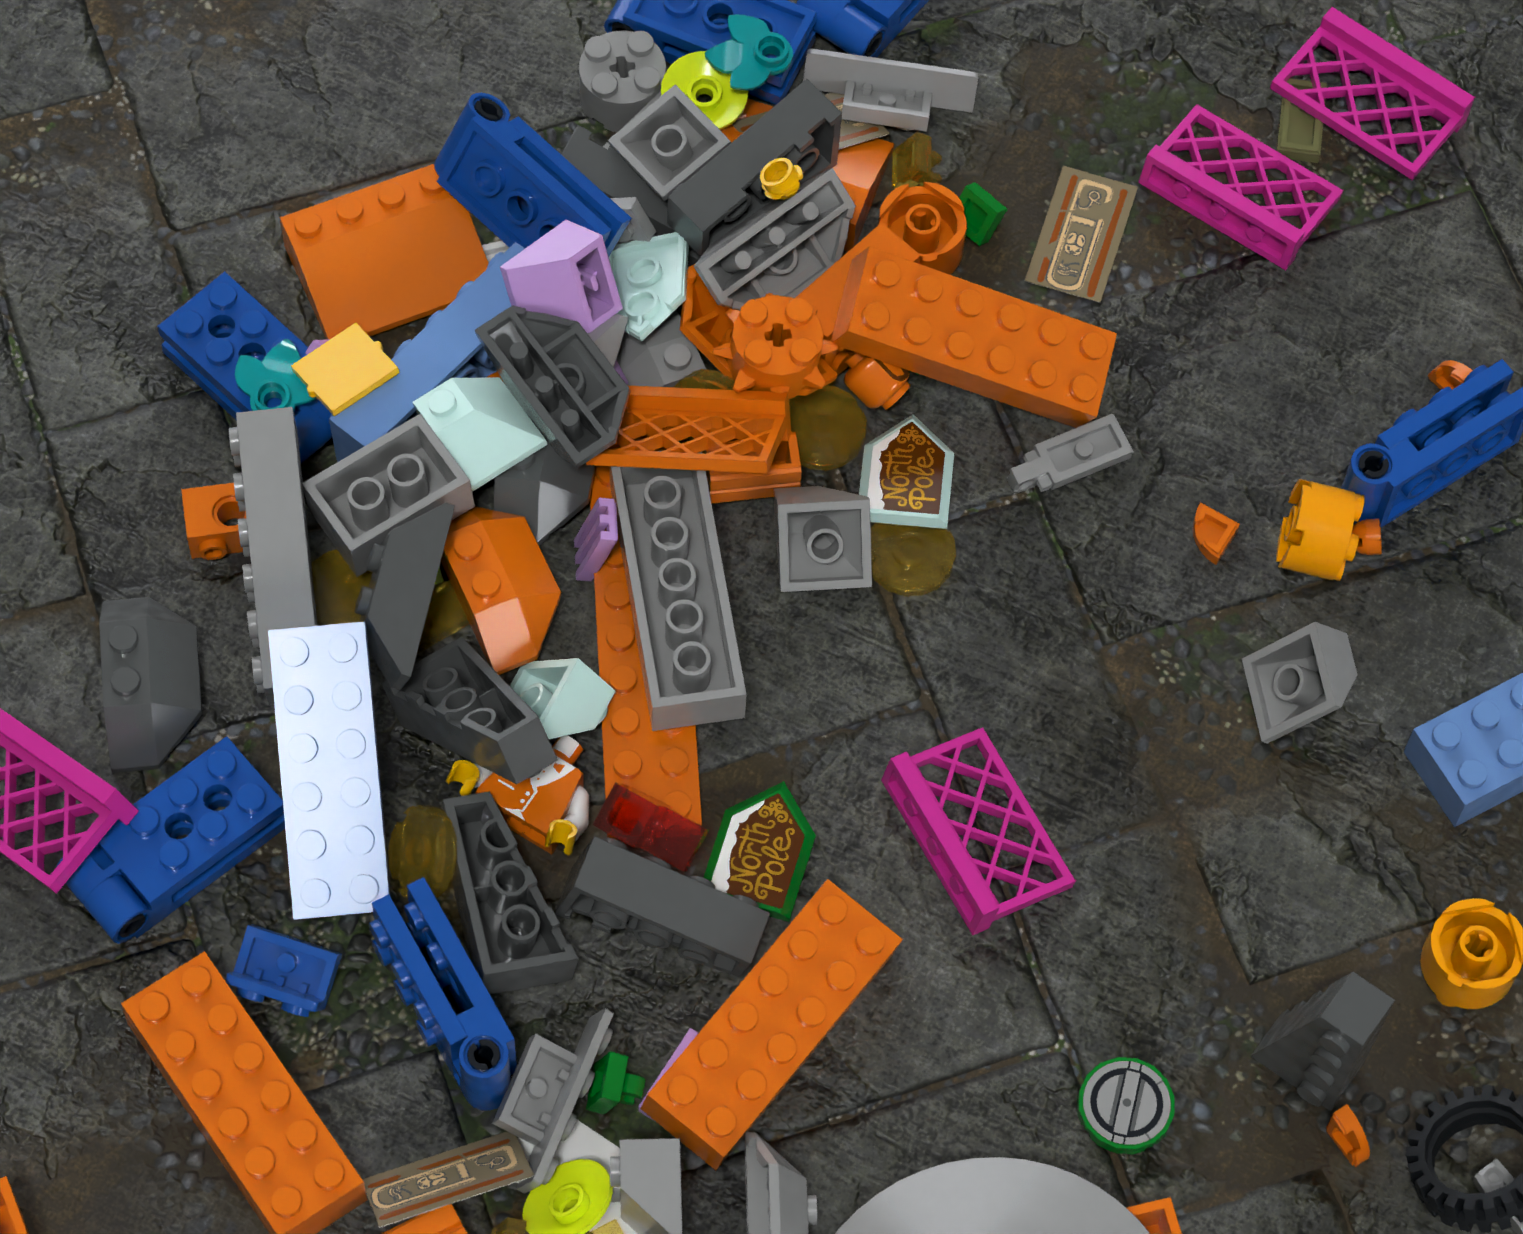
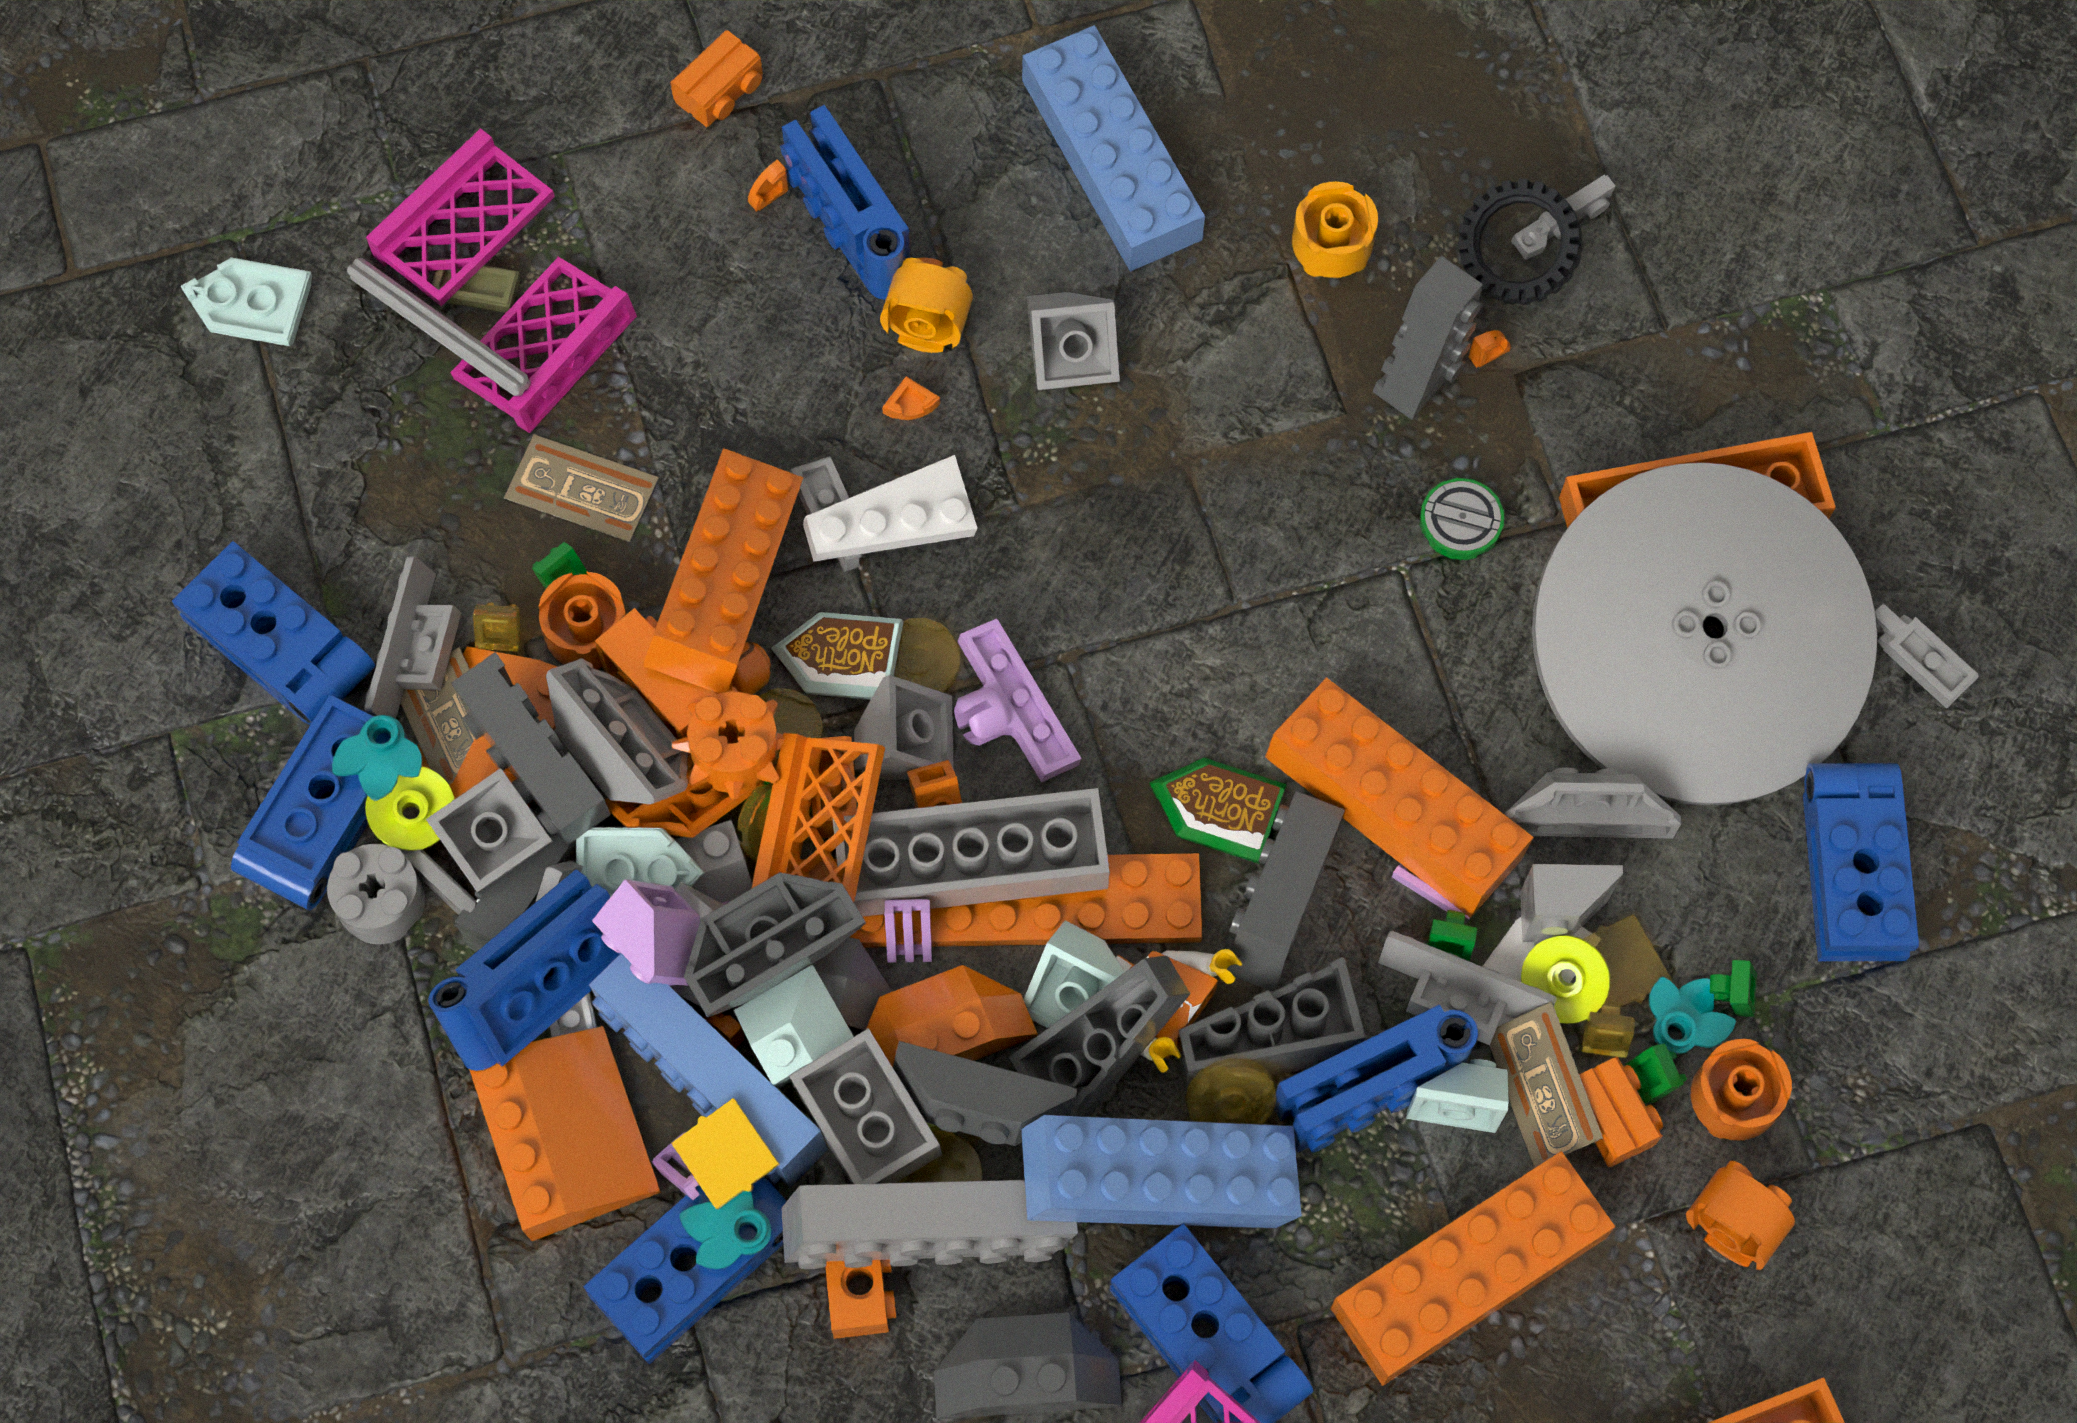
camera: 85 degrees left, 5 degrees up
blue bracket [225,924,342,1017] -> none
clear red brick [593,782,709,872] -> none
yellow plate [760,158,803,200] -> none
dark pink fence [881,727,1076,935] -> none
none -> light grey axle [347,258,531,396]
none -> white wing [803,455,978,561]
none -> orange brick [907,759,962,808]
none -> lavender plate [954,619,1082,782]
none -> light aqua slope [1406,1059,1509,1133]

